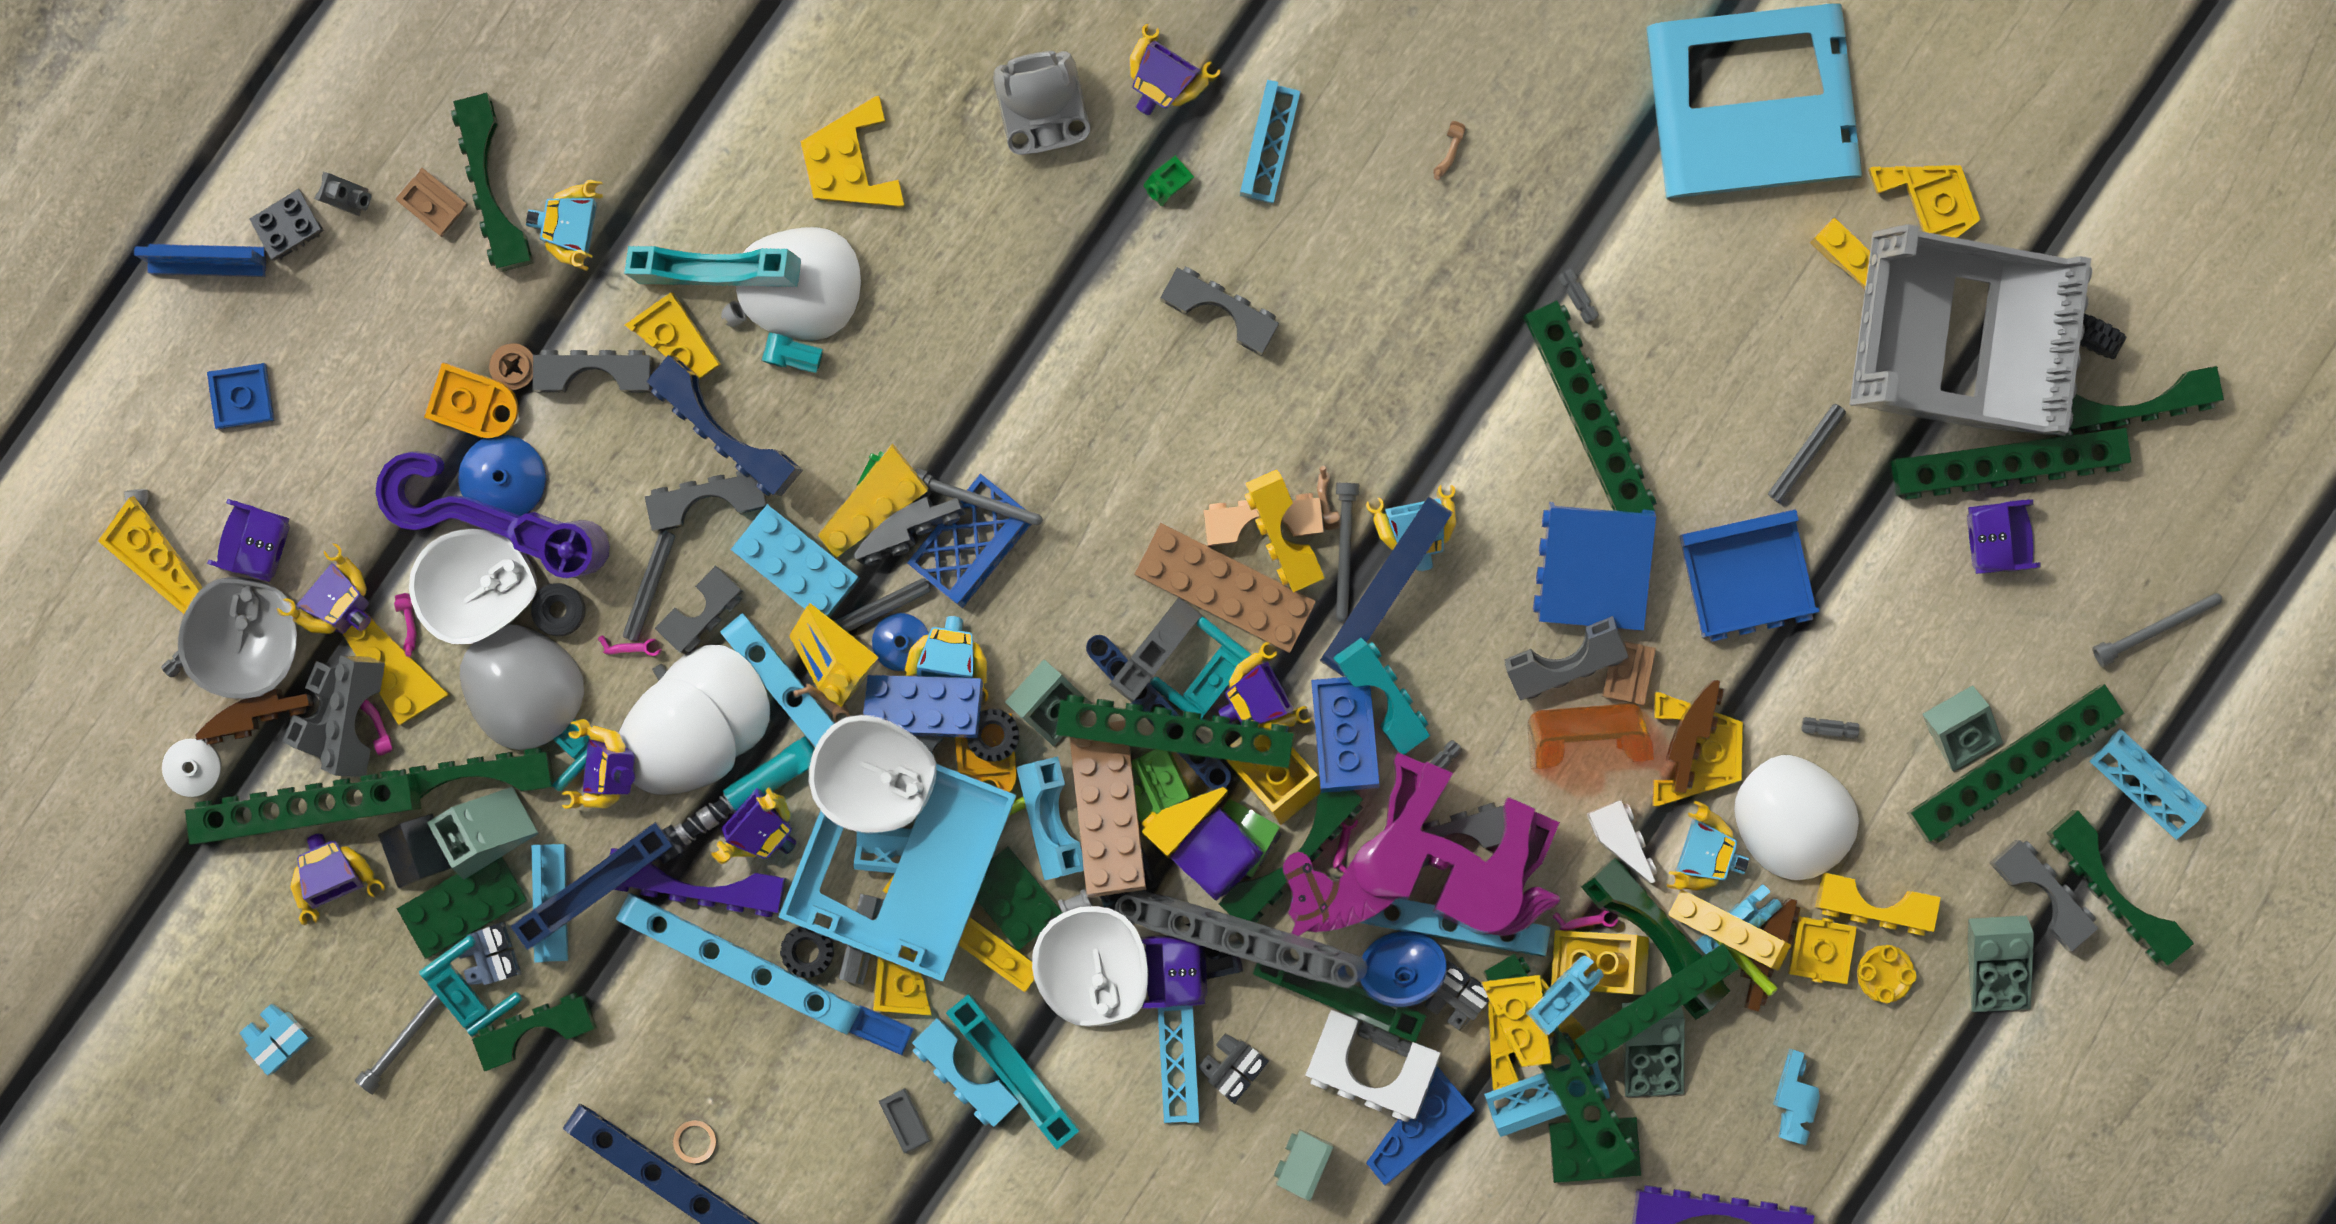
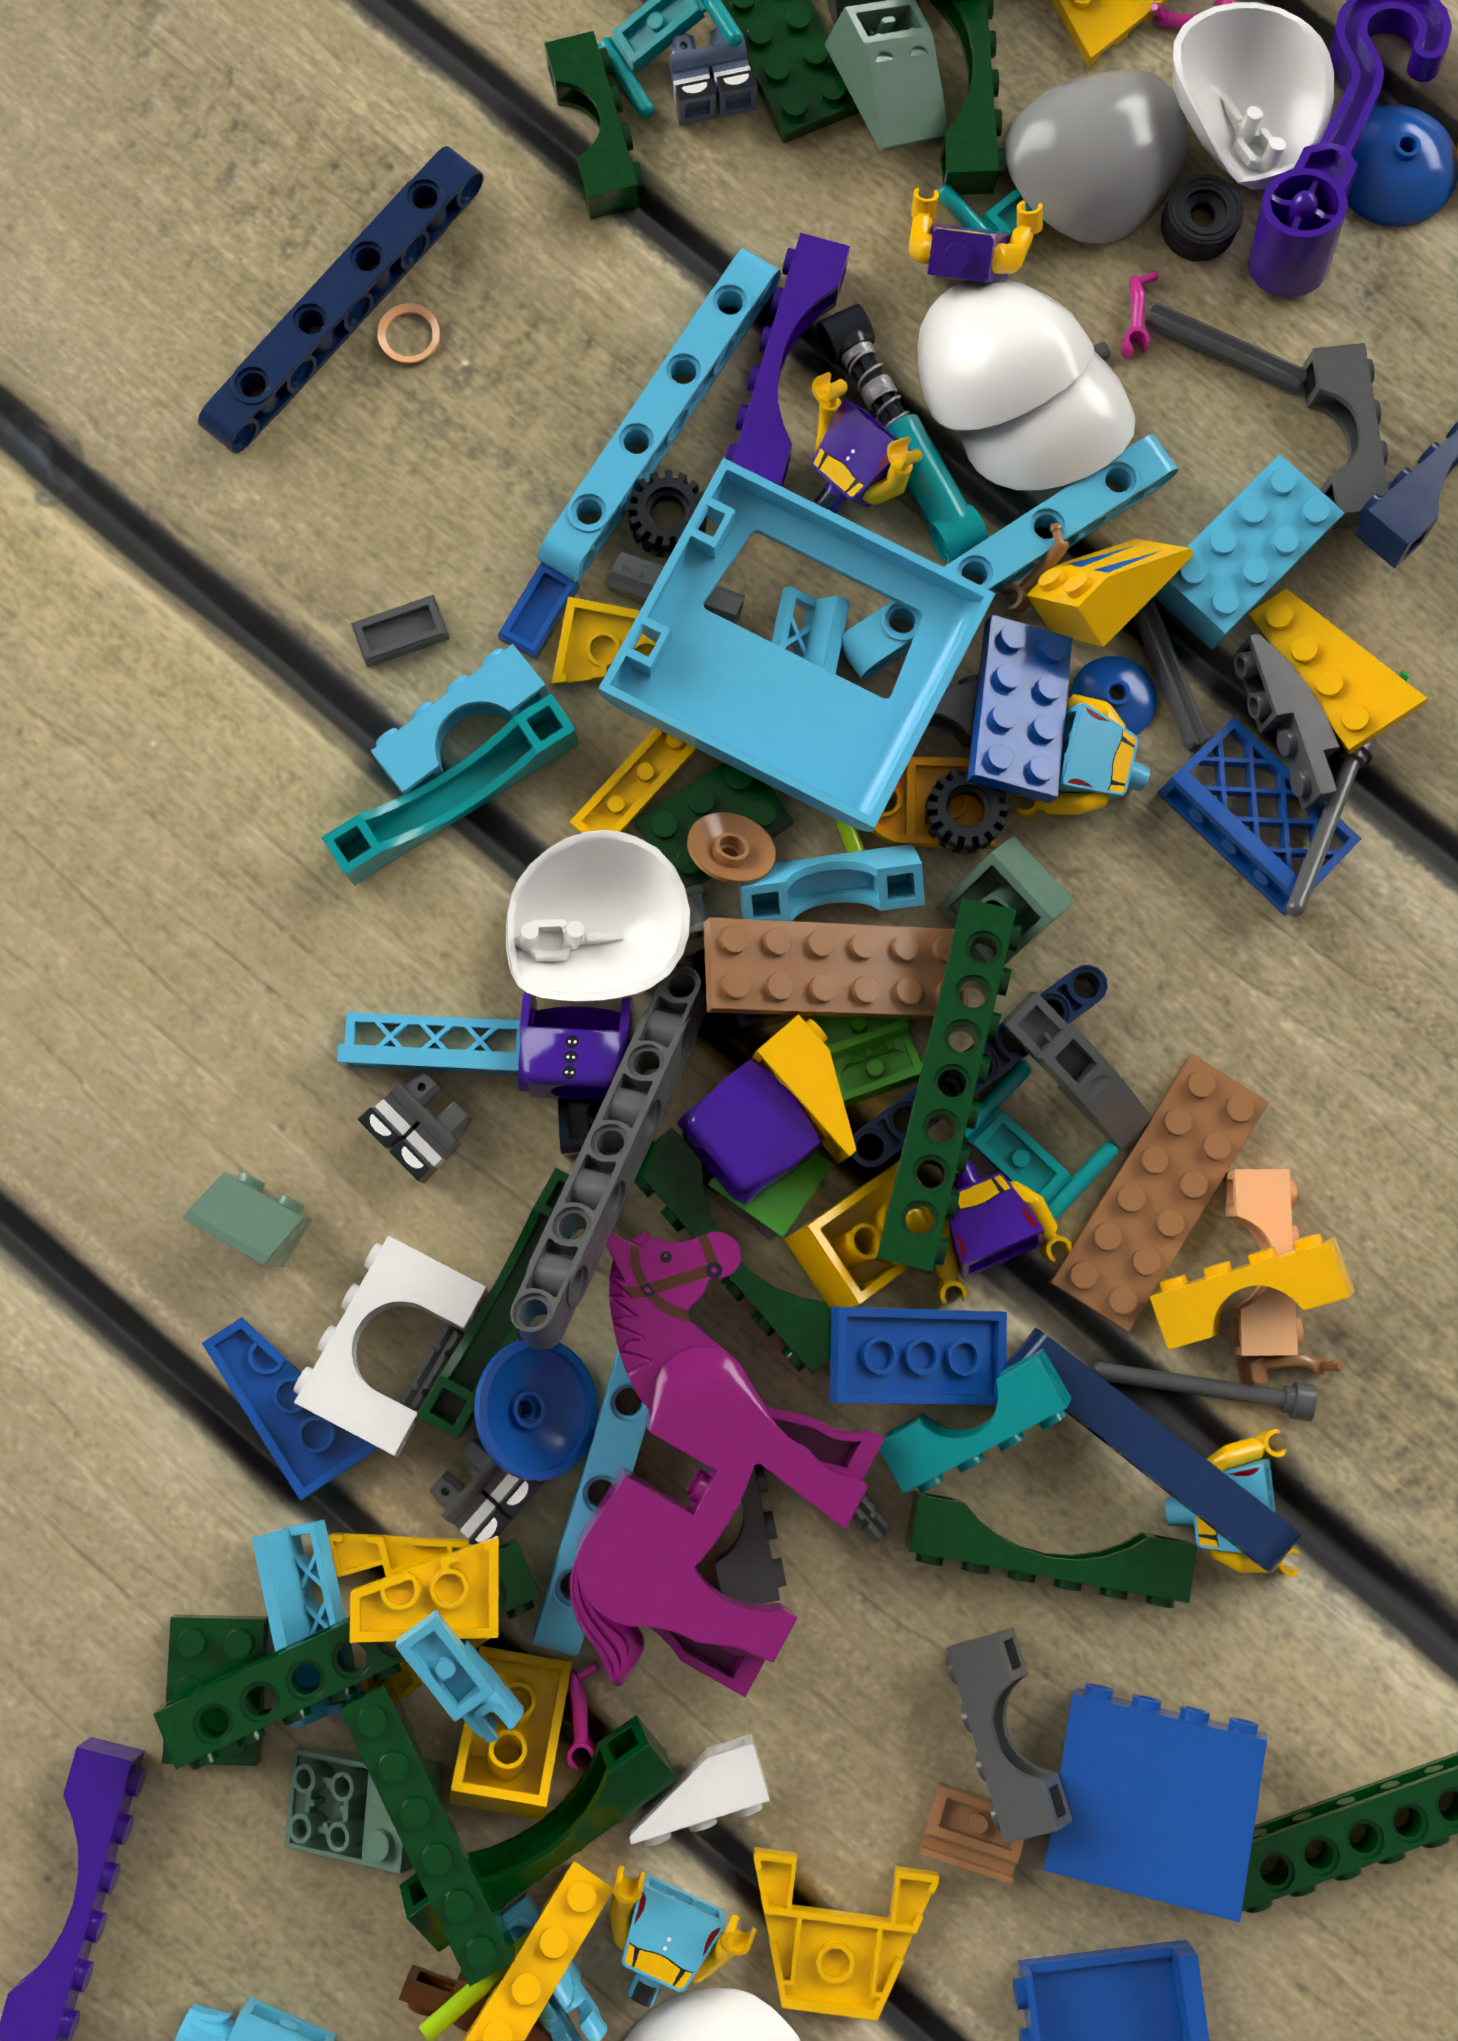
camera: 90 degrees right, 5 degrees down
dark blue arch [510,822,674,950] -> none
medium azure fence [532,844,568,963] -> none
dark grey arch [654,565,743,654] -> none
white piece [809,715,937,833] -> none
dark pink piece [1333,819,1358,873] -> none
clear orange windscreen [1527,704,1654,769] -> none
reddish brown slope [1666,680,1724,794] -> none
none -> medium nougat dish [687,812,776,884]
none -> dark green arch [905,1491,1197,1608]

